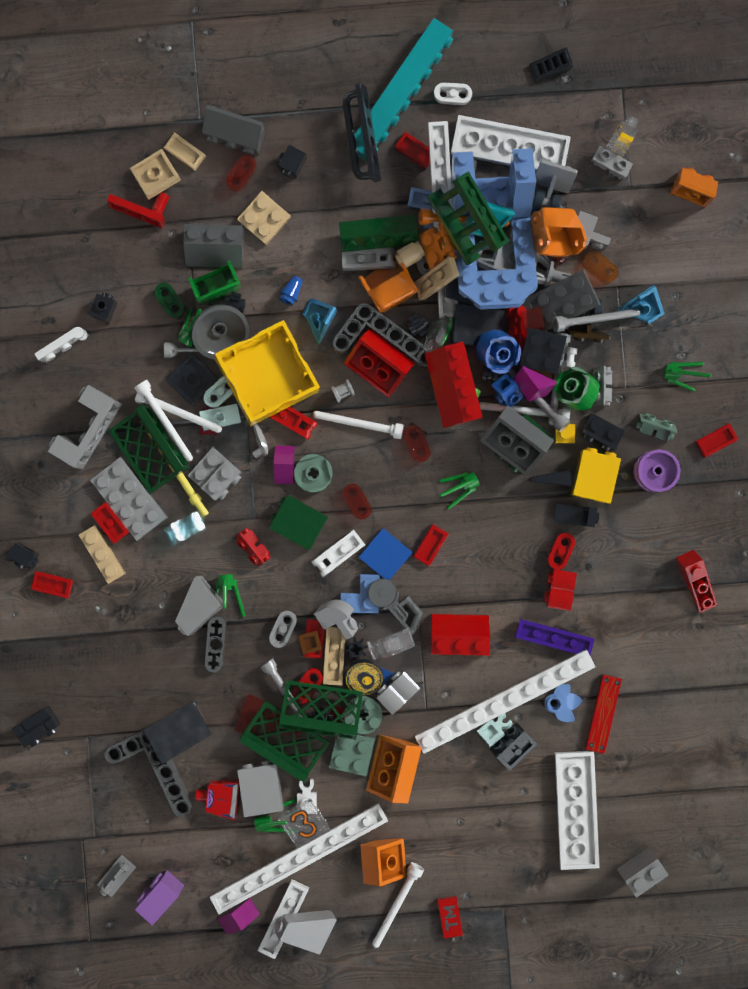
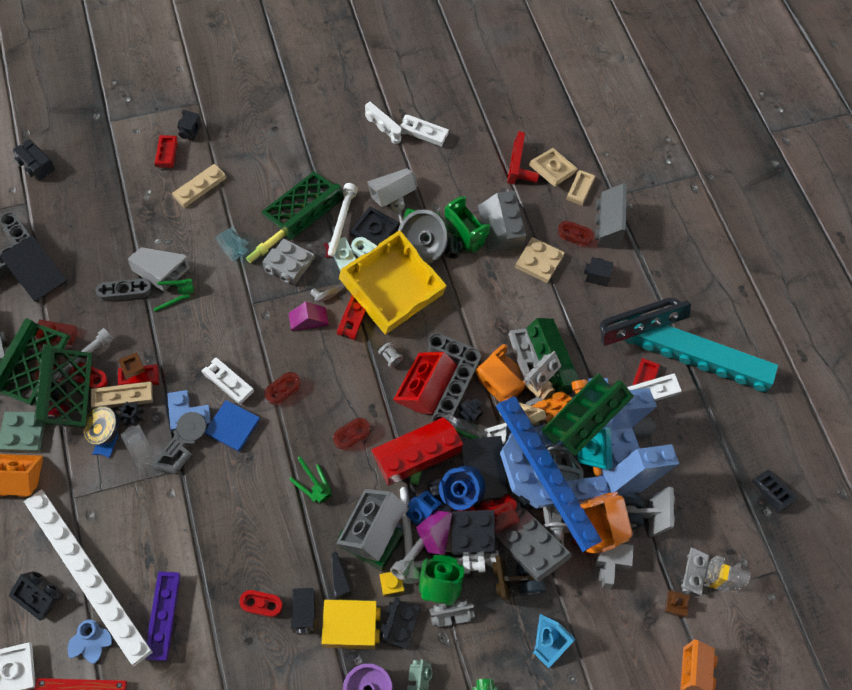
camera: 75 degrees right, 25 degrees down
light grey plate [48,385,122,469] -> none
black brick [88,292,117,324] -> none
light grey plate [90,457,168,541] -> none
red plate [90,502,130,544] -> none
white piece [134,380,193,462] -> none
dark green plate [154,283,185,319] -> none
red hinge [235,528,271,567] -> none
dark green brick [268,495,329,551] -> none
light grey plate [269,610,297,648] -> none
blue cone [279,276,303,306] -> none
sand green plate [294,454,333,493] -> none
dark azure slope [302,298,337,345] -> none
white piece [313,411,404,440] -> none
light grey brick [314,600,358,640] -> none
sand green plate [344,695,382,734] -> none
light grey brick [376,670,420,715] -> none
red tile [413,524,449,567] -> none
red slope [431,614,490,656] -> none
white plate [434,83,472,105] -> none
white plate [451,115,571,171] -> none
light aqua plate [477,713,513,747] -> none
red brick [544,569,577,611] -> none
light grey piece [552,309,640,332] -> none
clear orange plate [584,251,619,283] -> none
none -> light grey slope [367,168,417,207]
none -> white plate [399,115,449,147]
none -> blue plate [496,396,602,552]
none -> light grey hinge [524,351,561,392]
none -> reddish brown tile [664,590,690,618]

